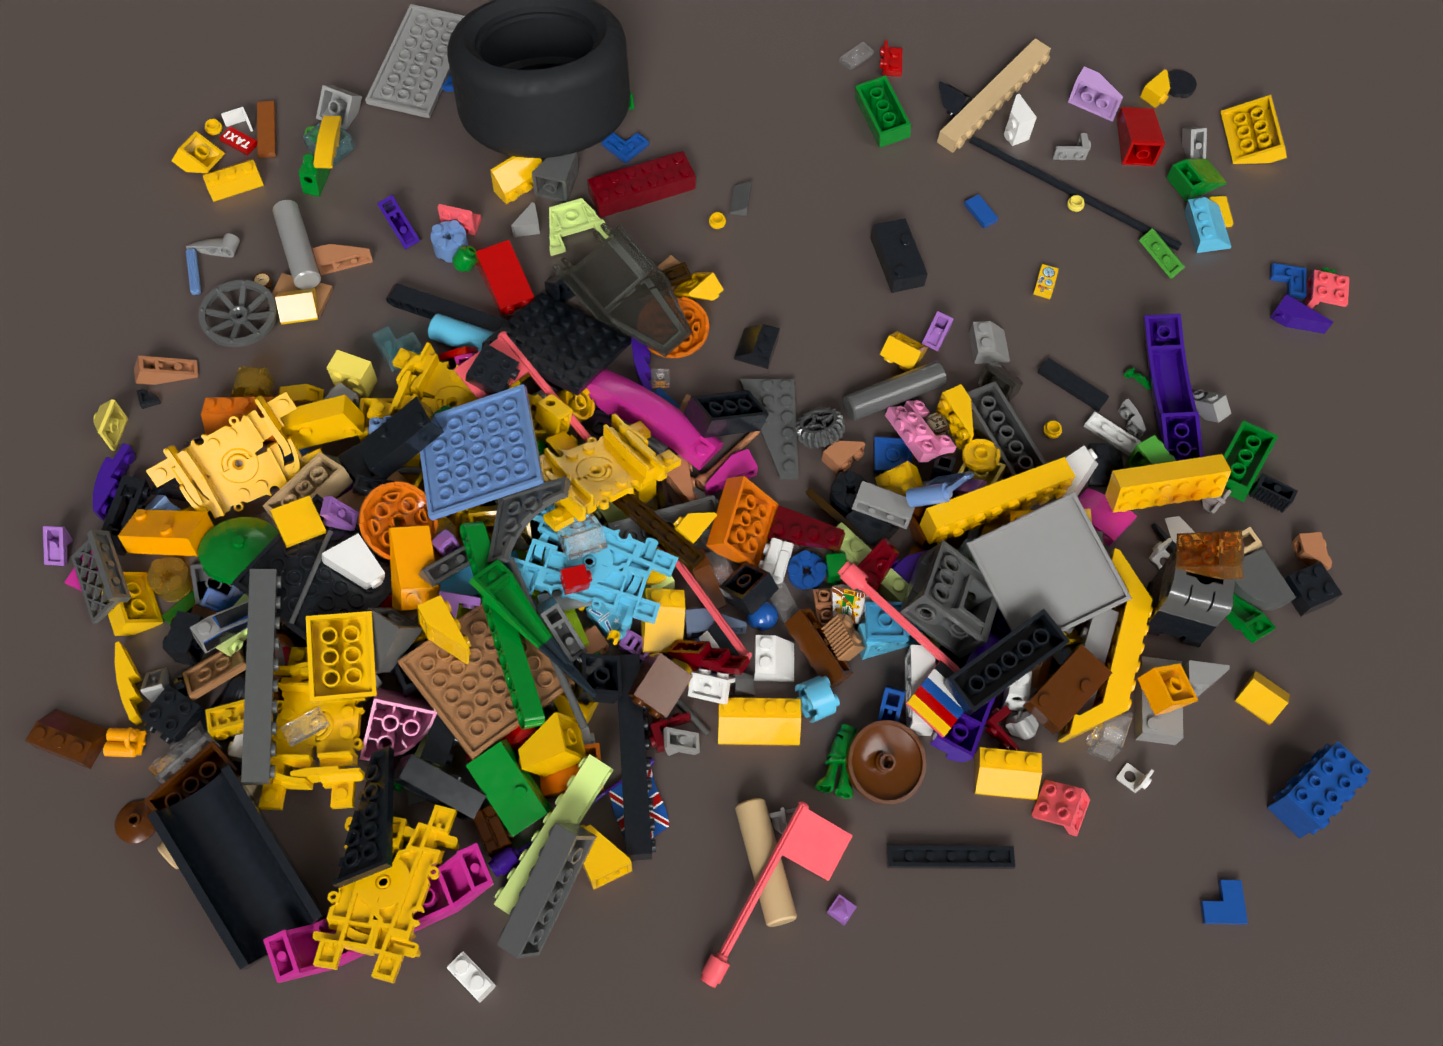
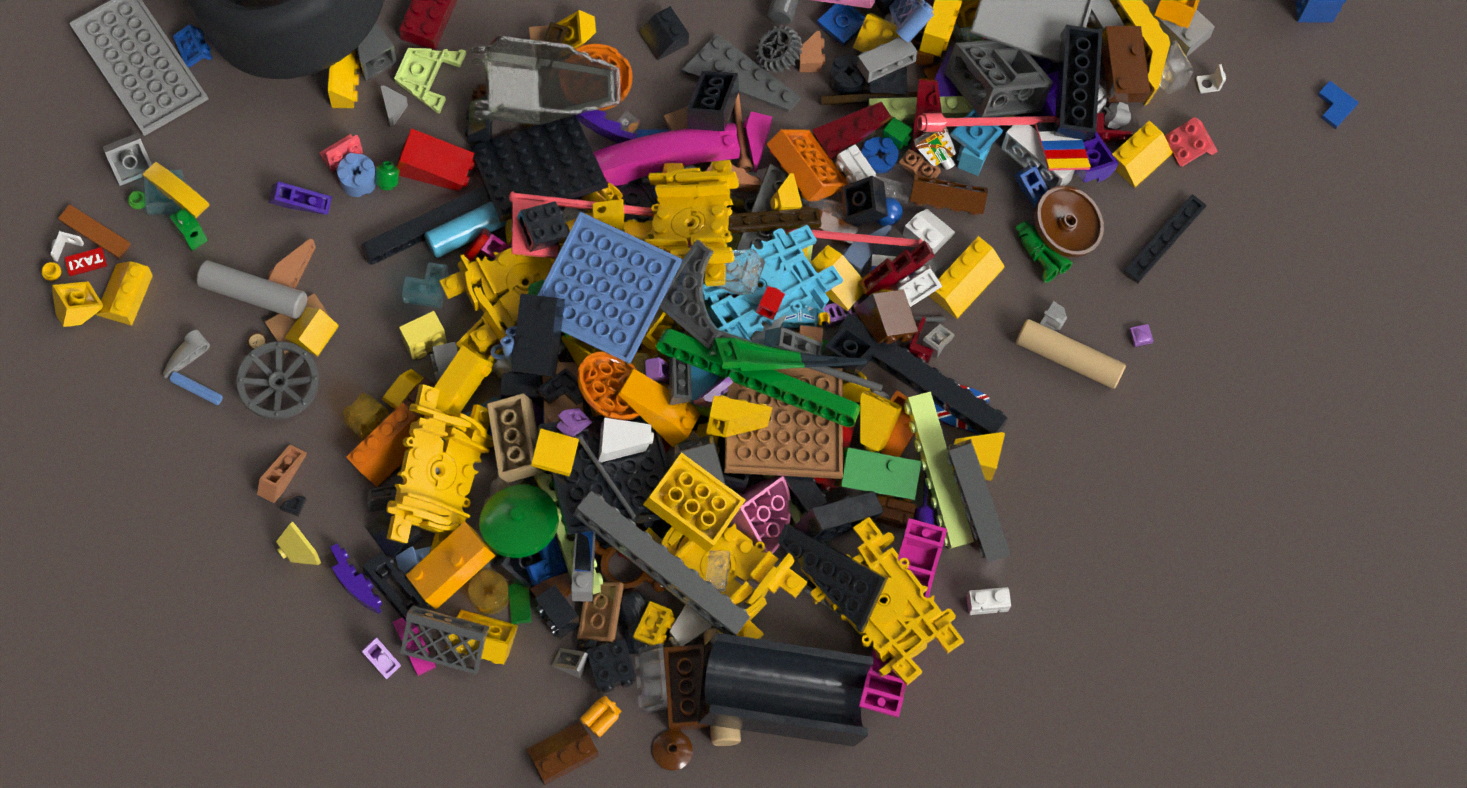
camera: 50 degrees left, 5 degrees up
yellow slope [115,641,144,726] -> none
coral flag [700,801,853,988] -> none
medium azure brick [795,676,840,723] -> none
medium nougat brick [821,613,865,661] -> none

